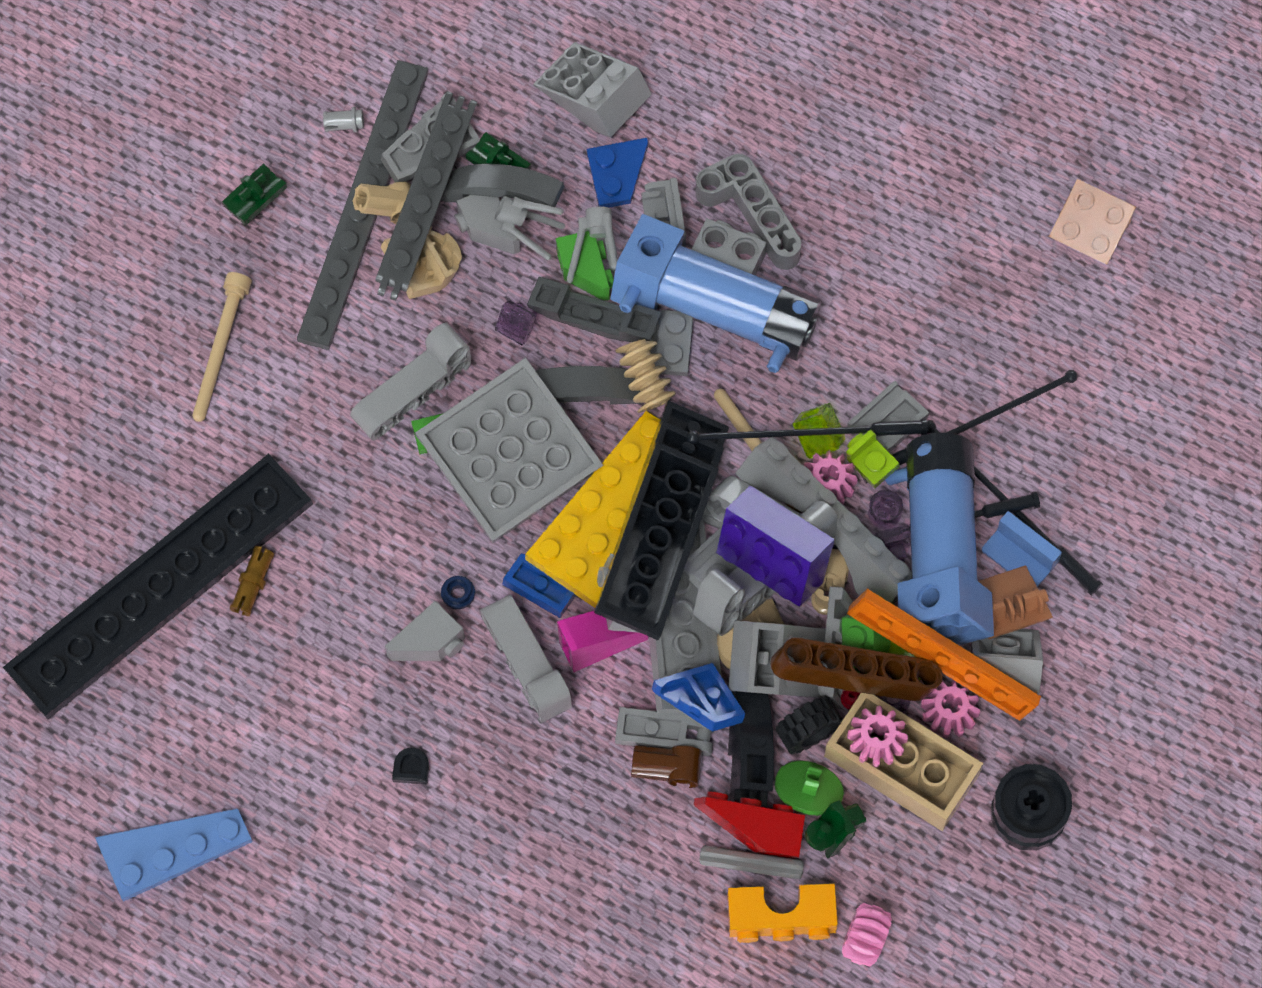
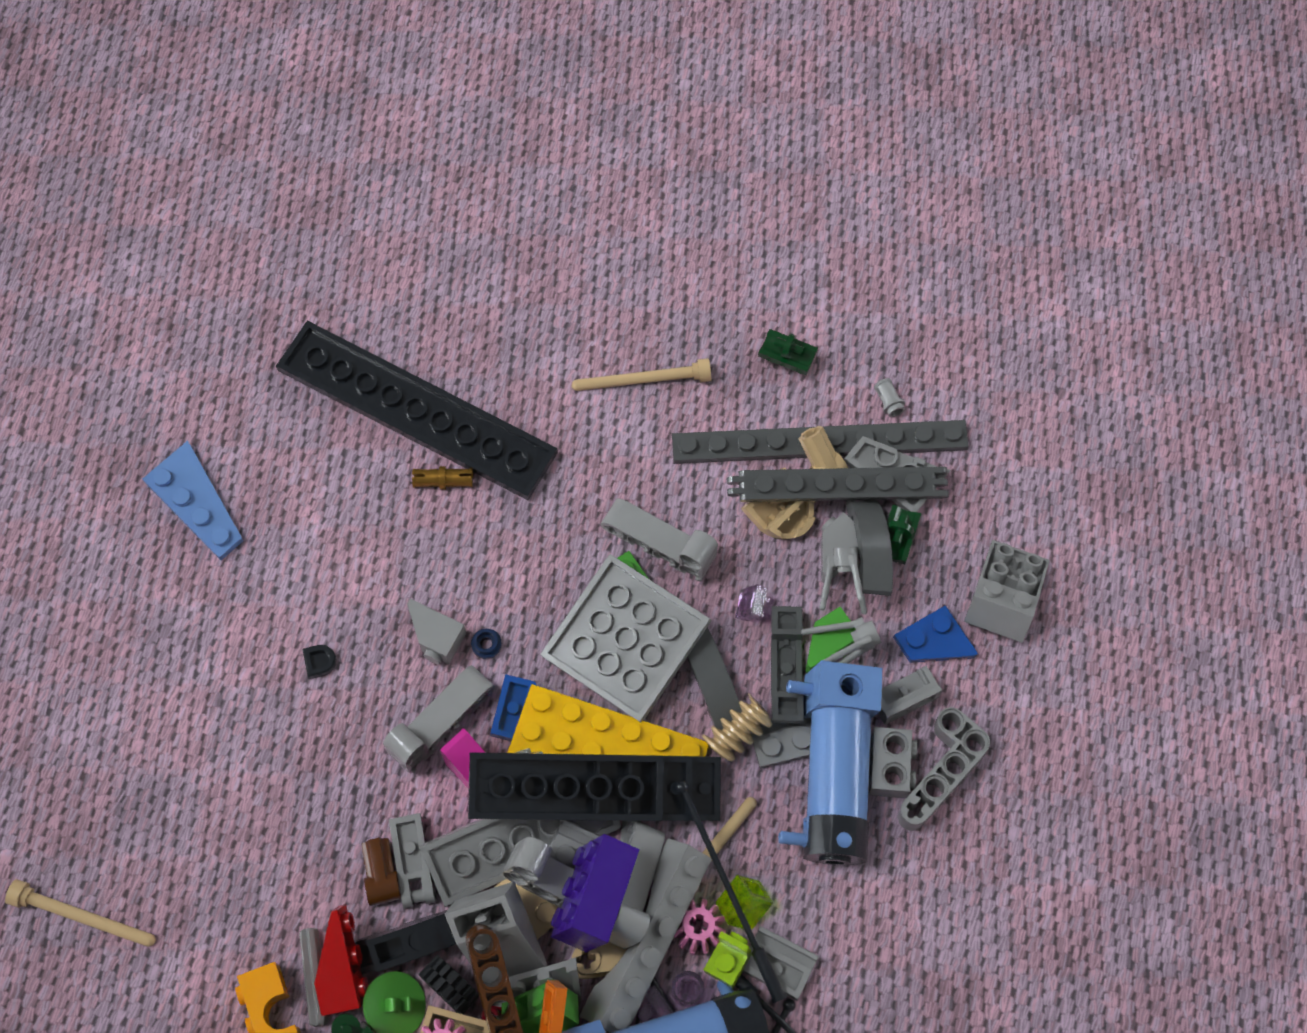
camera: 70 degrees right, 0 degrees up
blue wing [652,663,745,732] -> none

